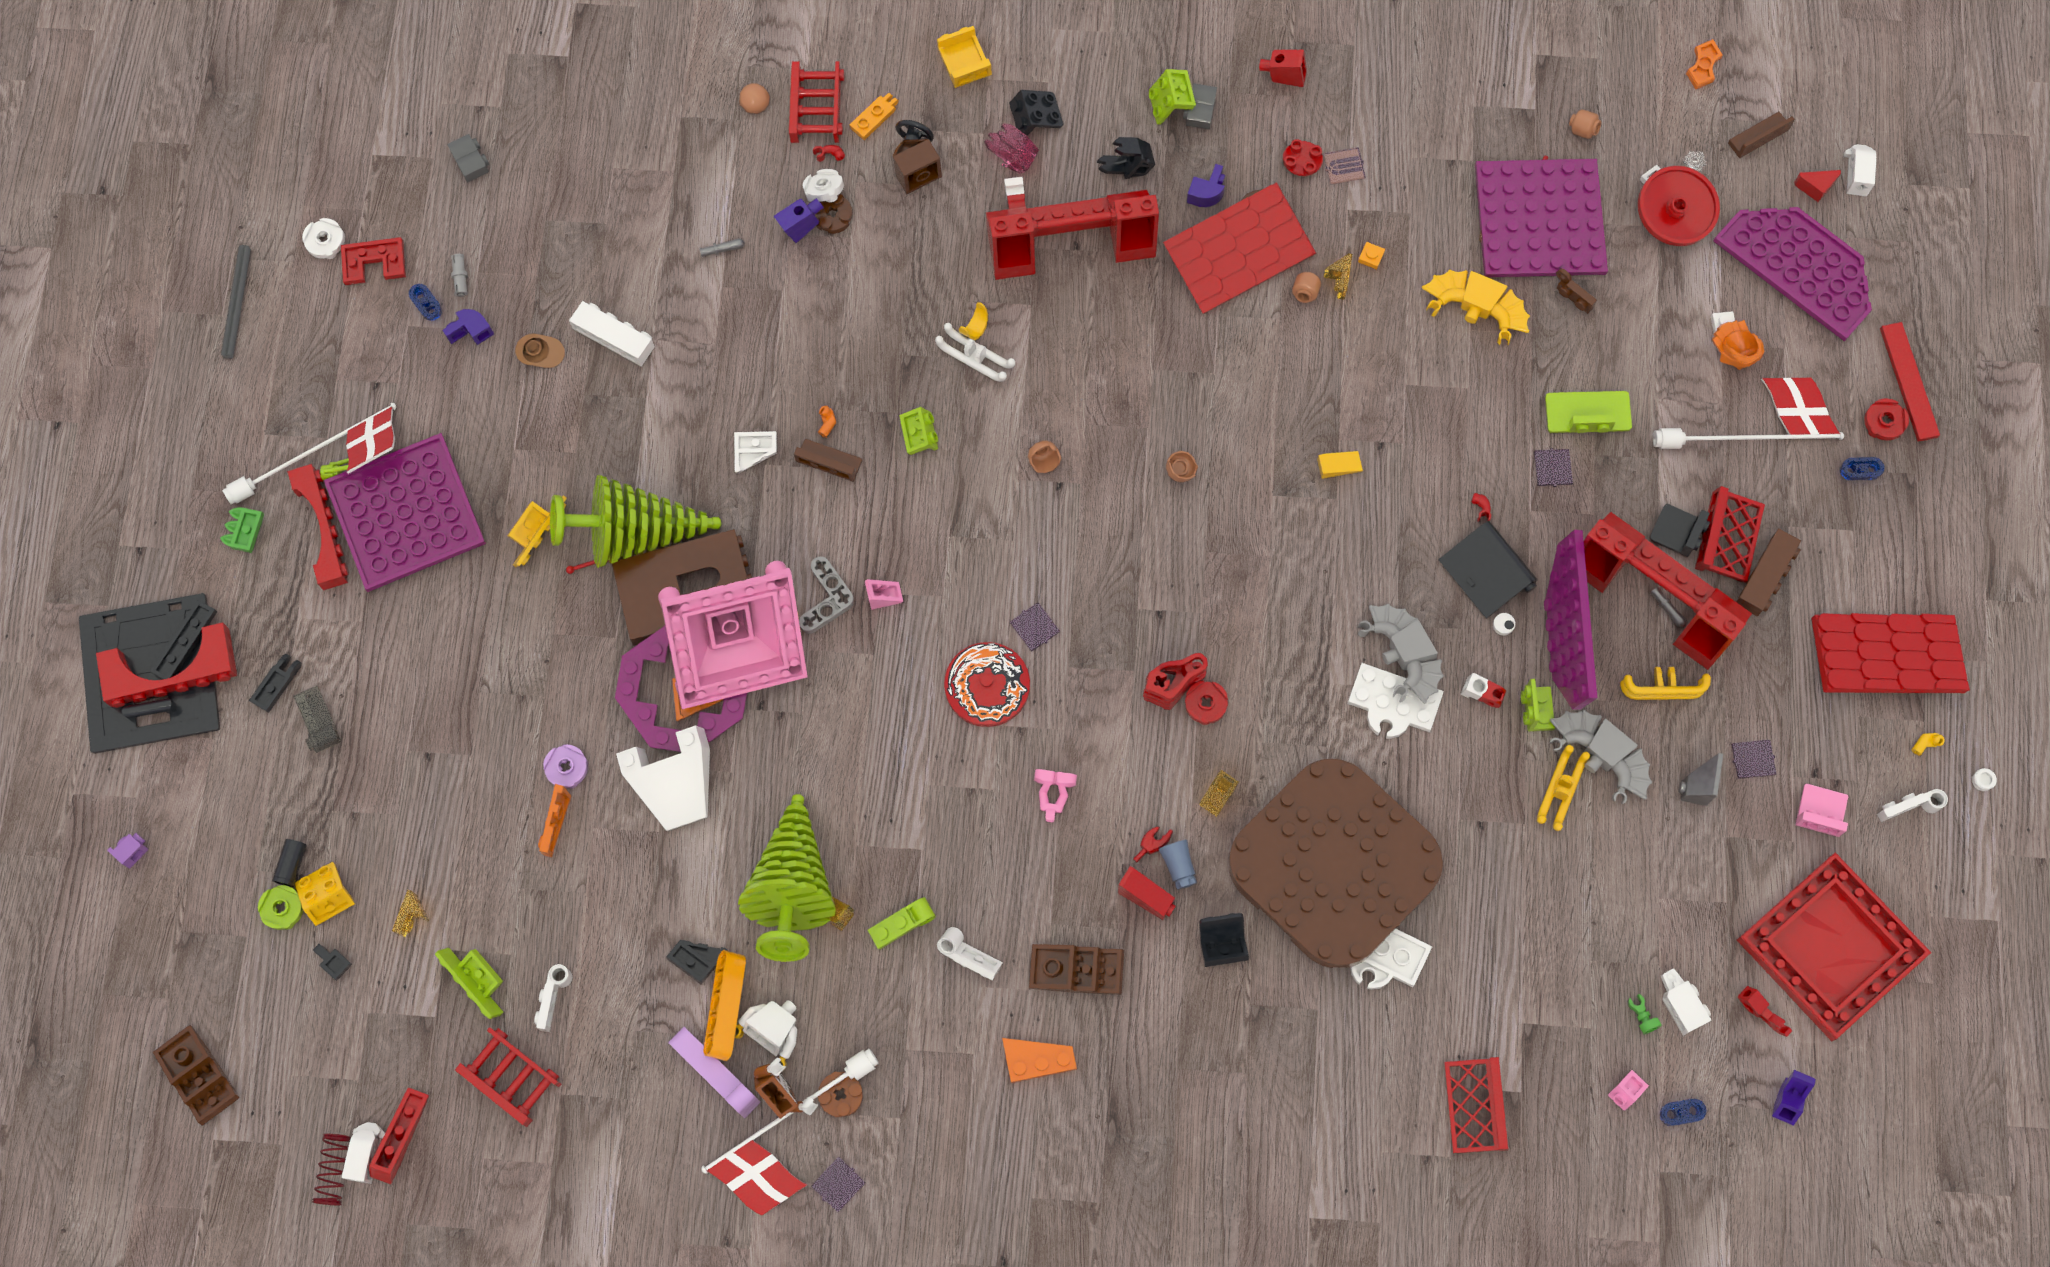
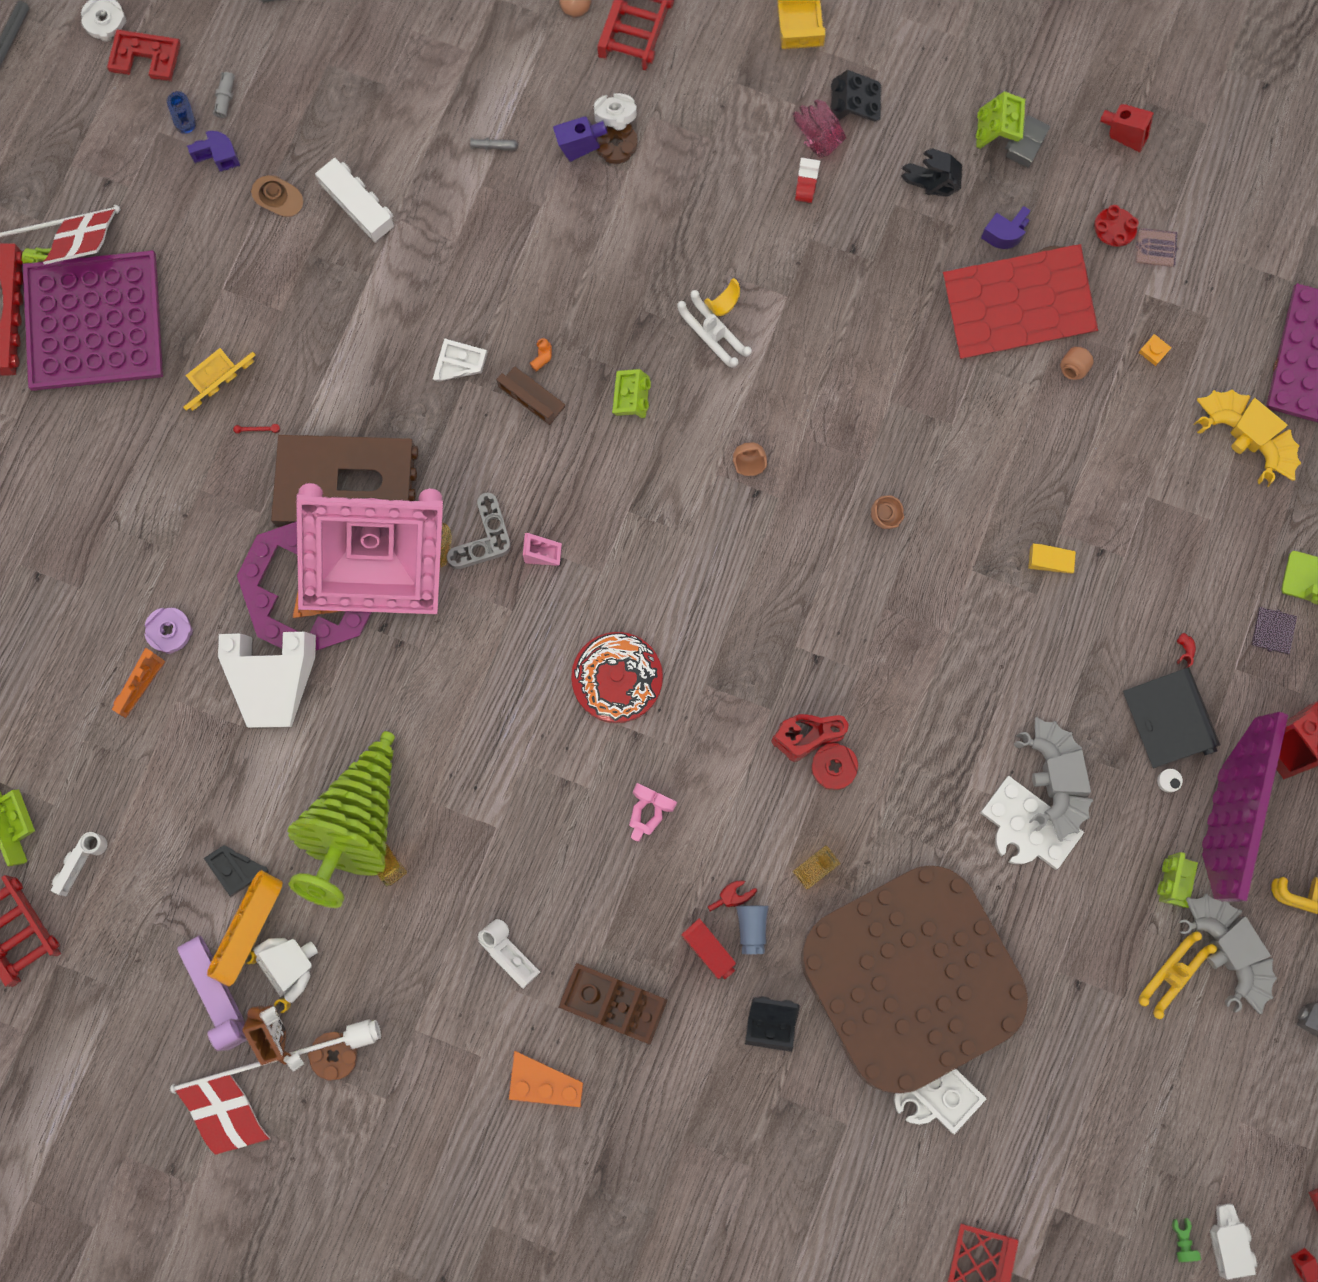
camera: 15 degrees right, 5 degrees up
lime plant [550,474,721,568] -> none
clear purple piece [811,1157,865,1212] -> none
red arm [813,145,845,162] -> none
light orange hinge [849,93,899,140] -> none
lime plate [868,897,936,949] -> none
reddish brown piece [893,120,942,195] -> none
red brick [986,190,1159,280] -> none
clear purple piece [1010,603,1060,652] -> none
clear yellow slope [1324,253,1353,300] -> none
leg [1461,673,1506,708] -> none

